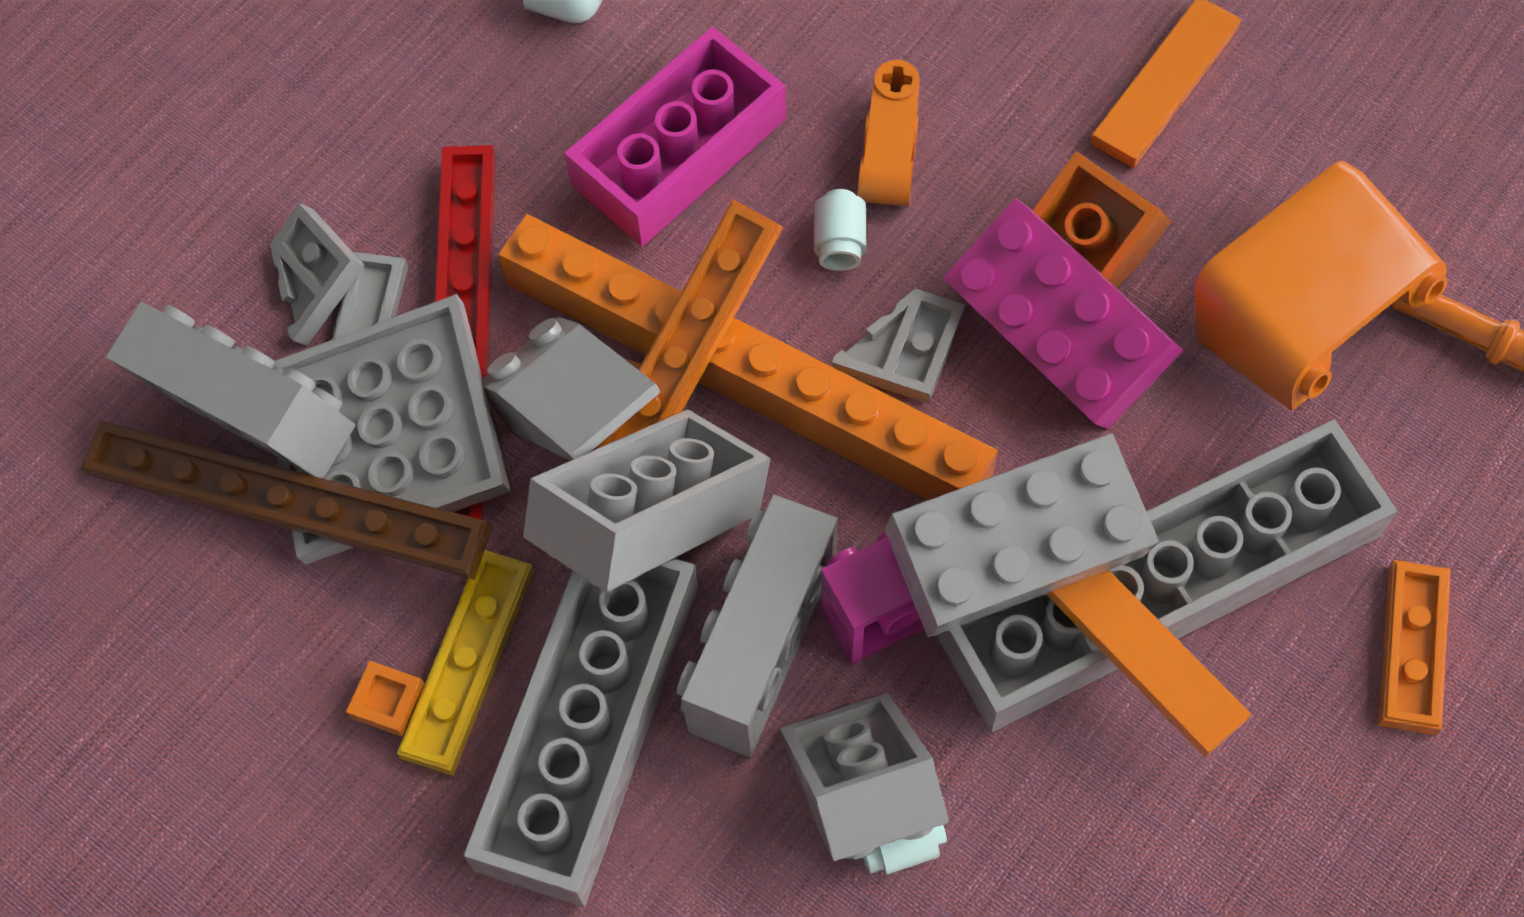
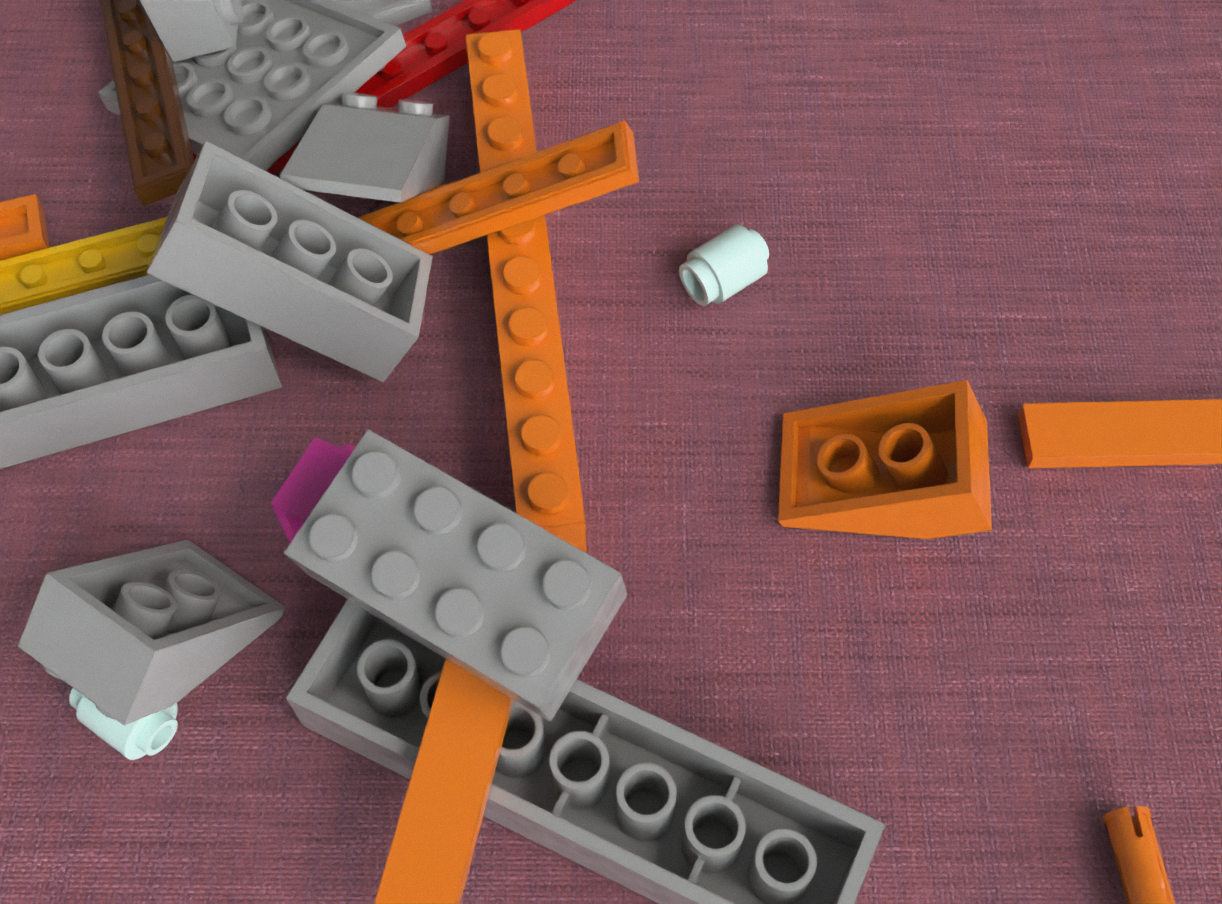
camera: 50 degrees right, 5 degrees down
dark pink brick [564,26,787,247] -> none
light grey brick [677,494,838,758] -> none
light grey wing [832,288,965,404] -> none
orange piece [858,60,920,207] -> none
dark pink brick [943,198,1184,430] -> none
orange windscreen [1194,161,1448,411] -> none

